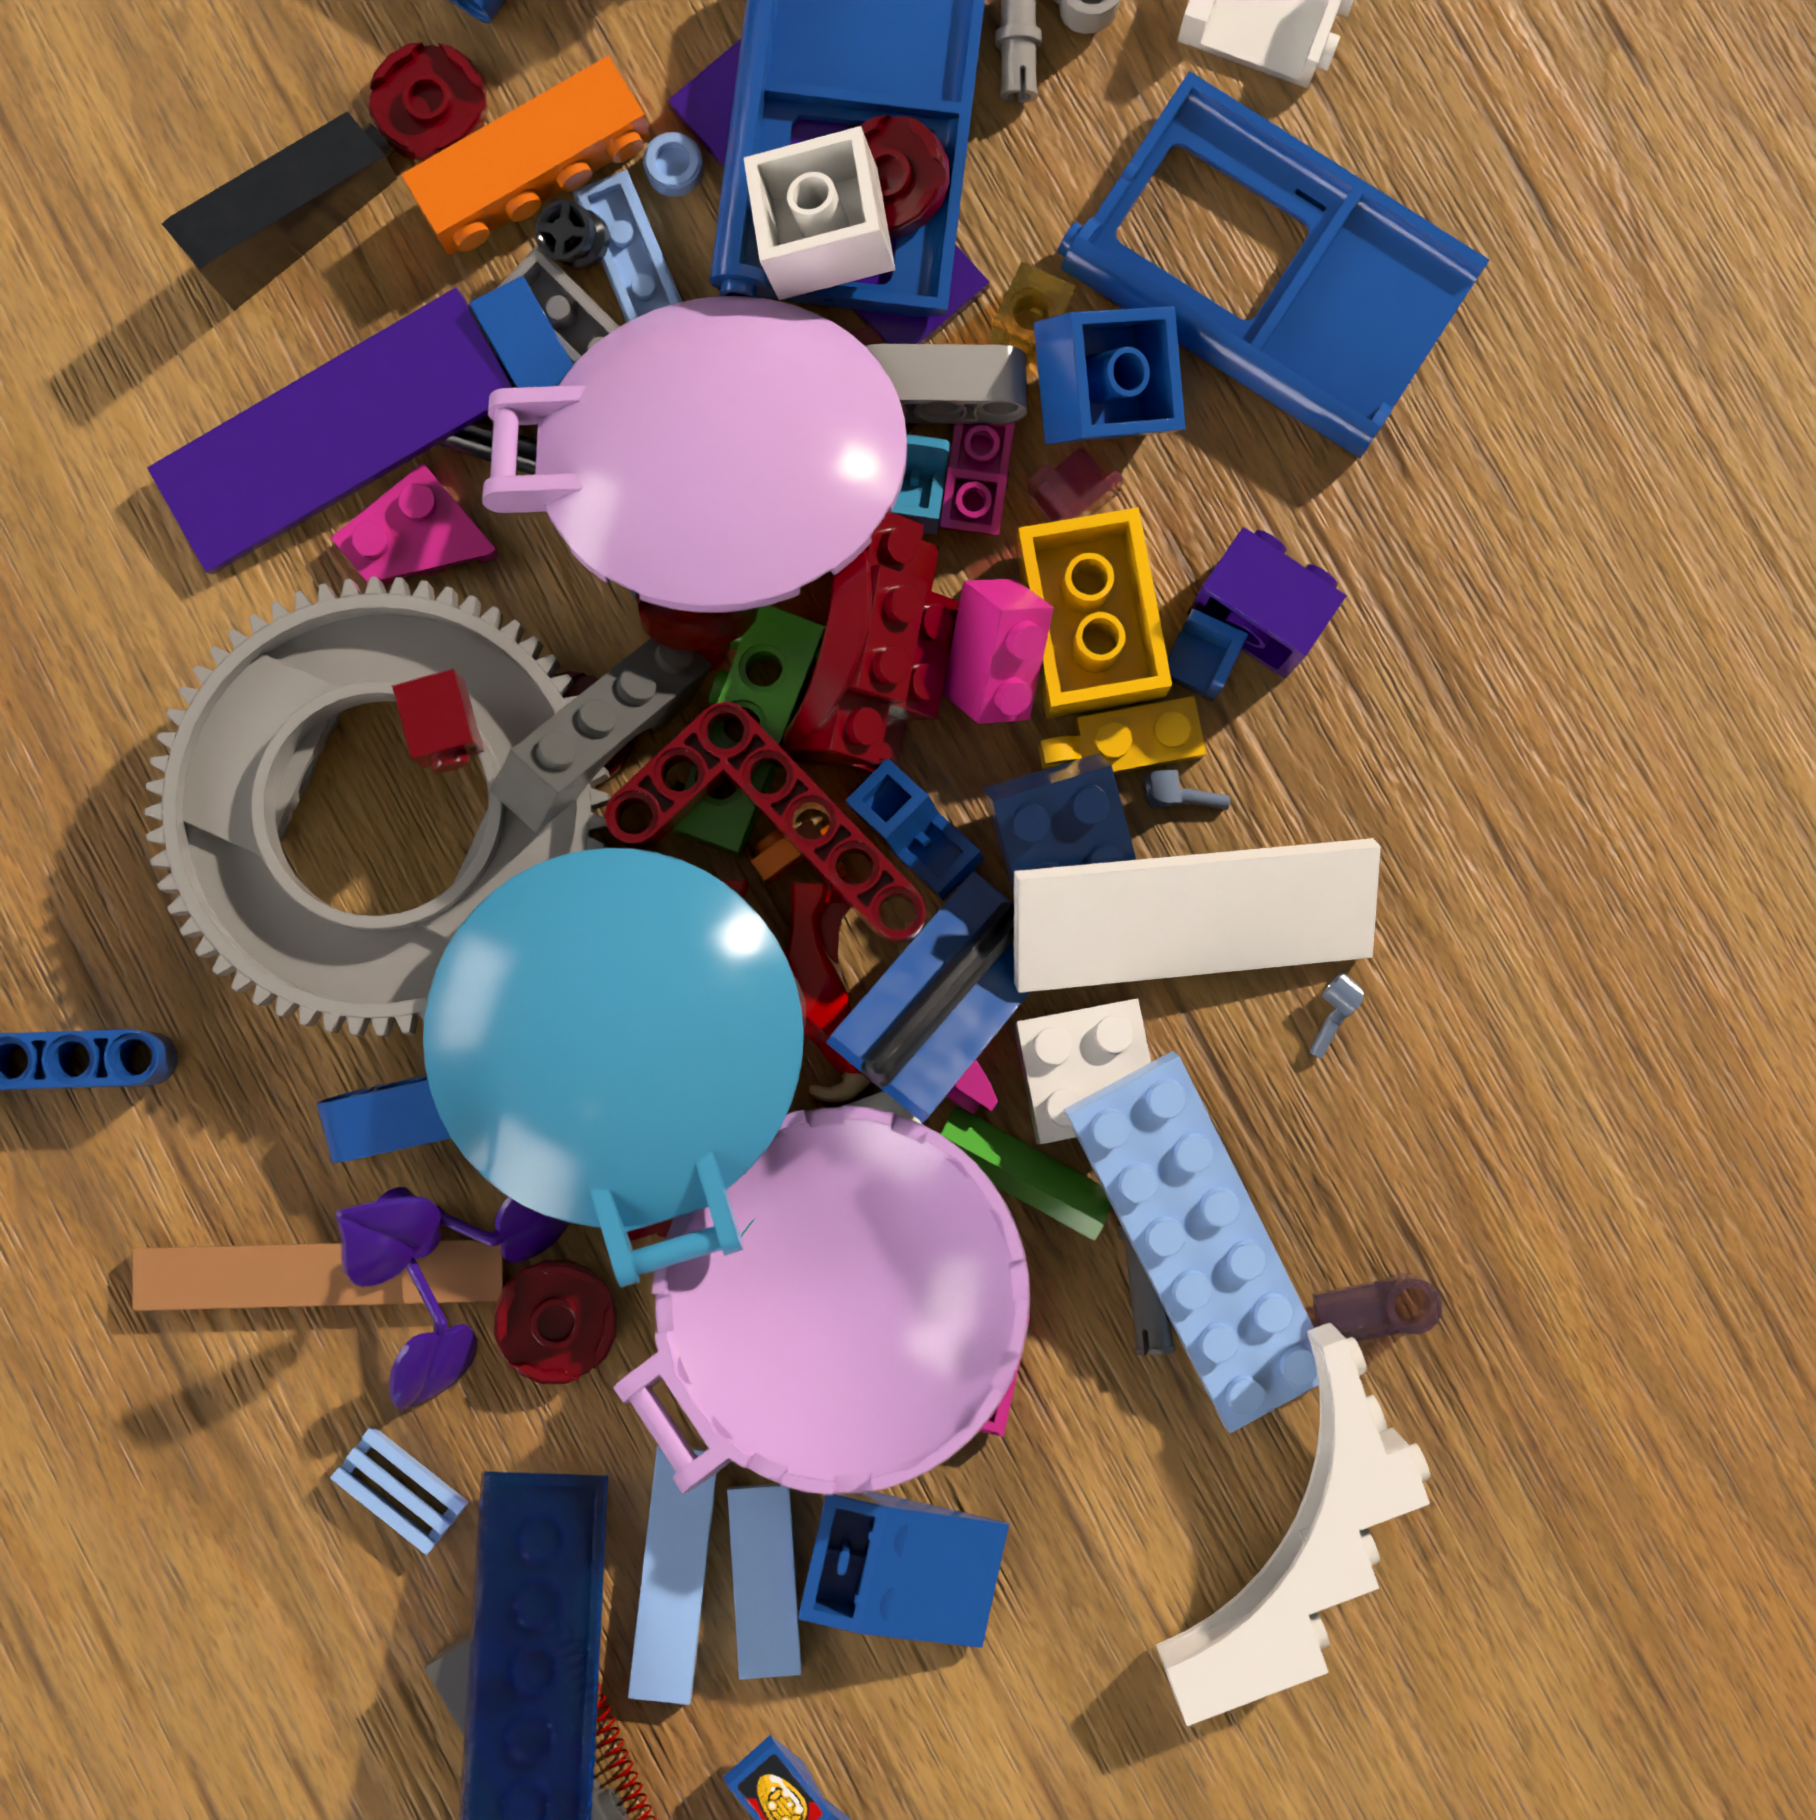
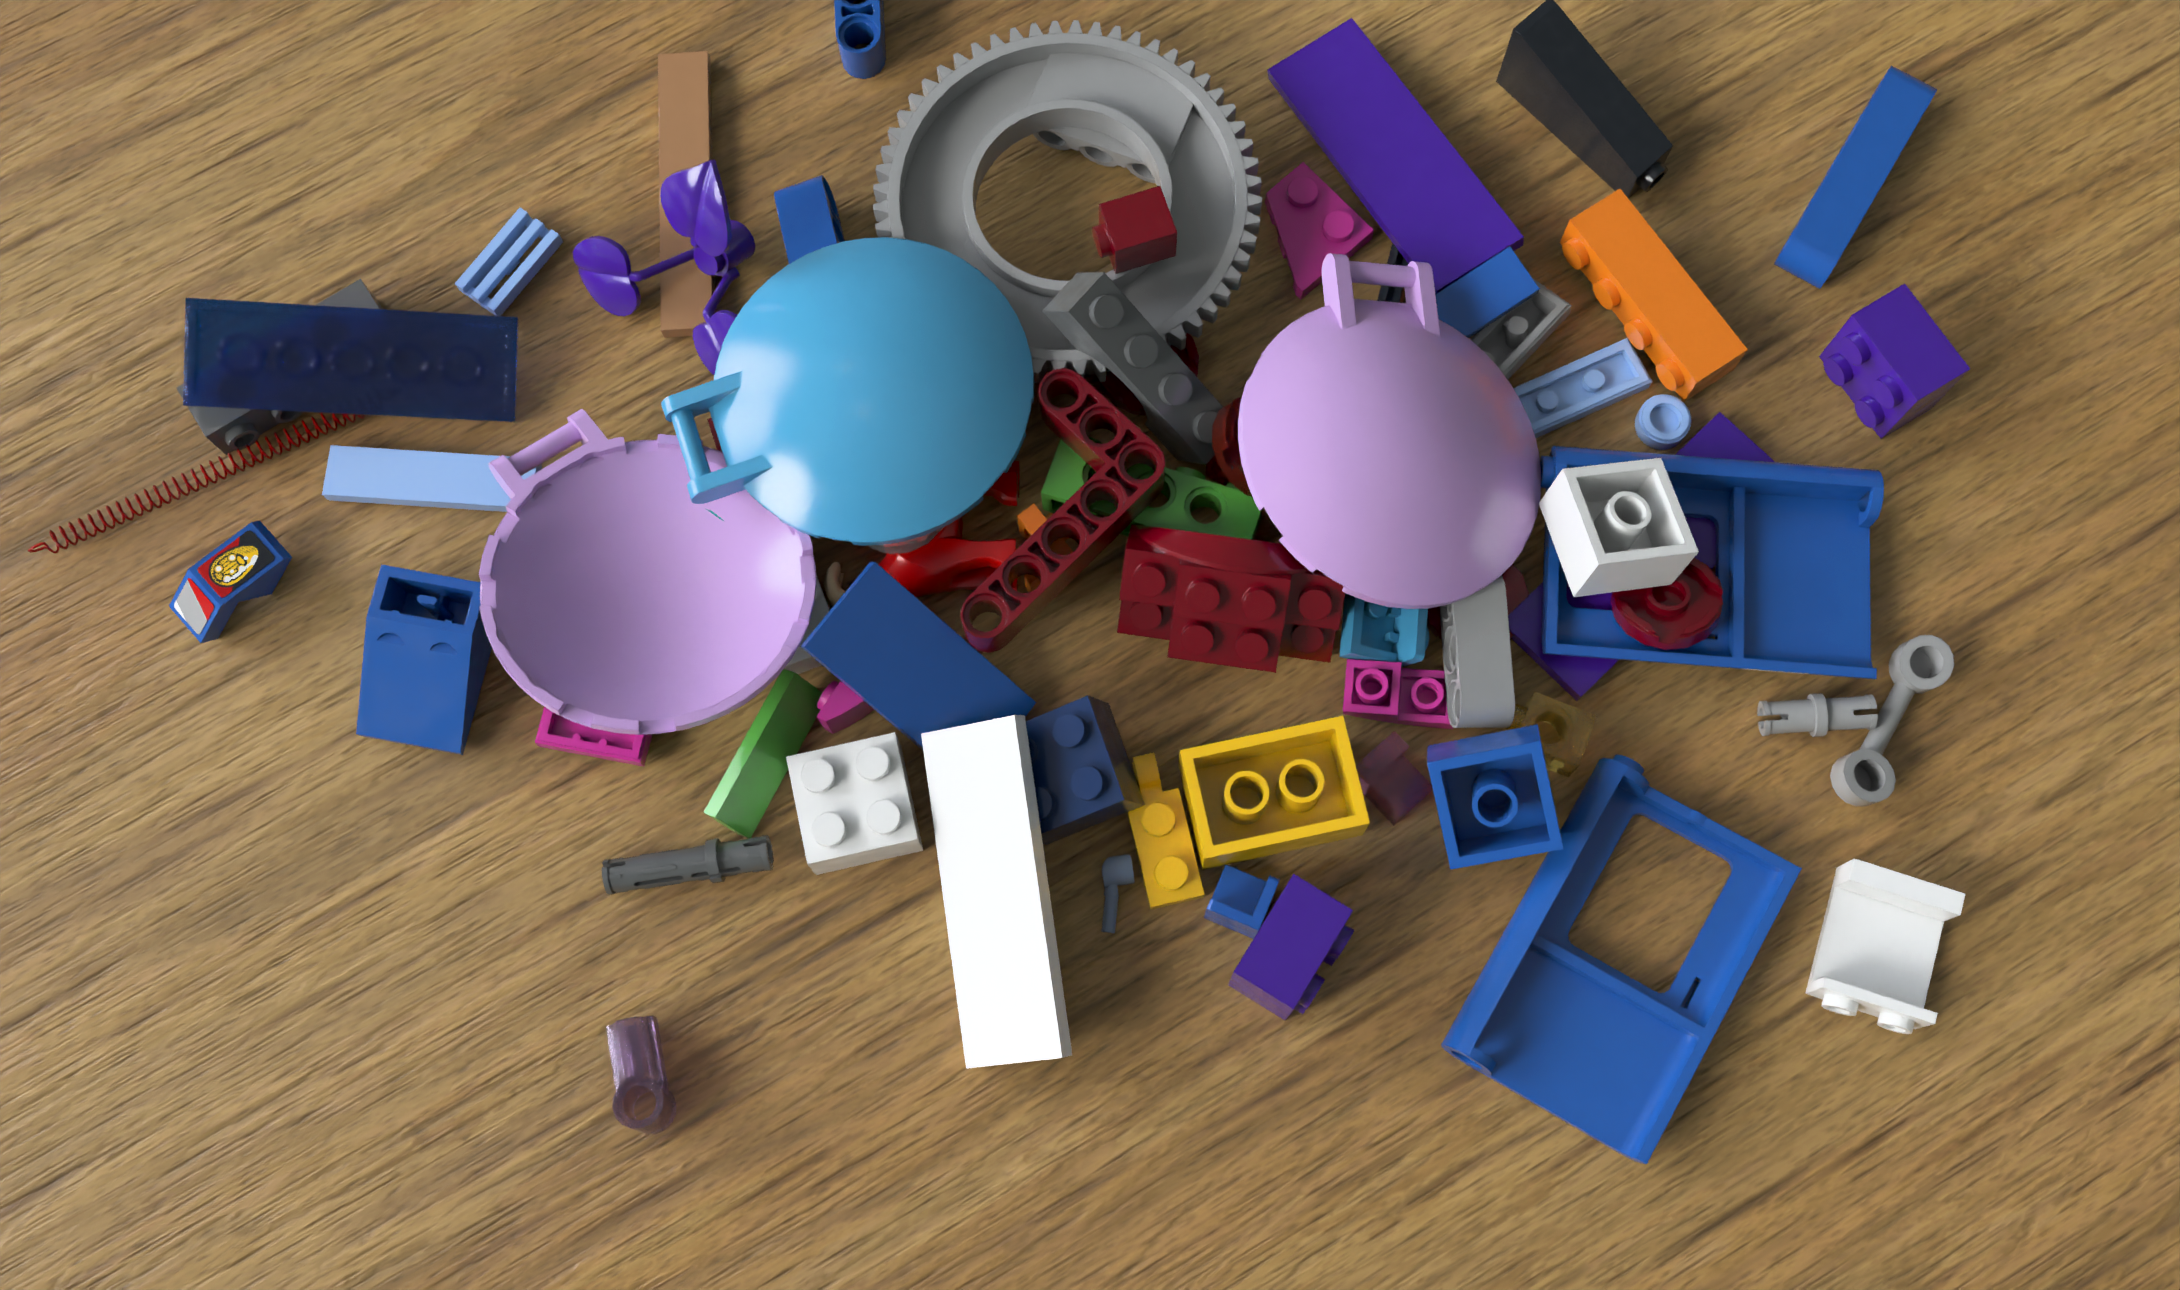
camera: 95 degrees right, 10 degrees down
dark red tile [369,42,488,162] -> none
dark red tile [493,1260,617,1384] -> none
black wheel [535,199,609,270] -> none
light blue tile [727,1483,802,1680] -> none
blue slope [845,758,985,901] -> none
black axle [861,902,1014,1087] -> none
dark pink brick [942,579,1054,724] -> none
light blue plate [1063,1051,1319,1433] -> none
white arch [1156,1323,1431,1726] -> none
sand blue hand [1309,973,1363,1059] -> none

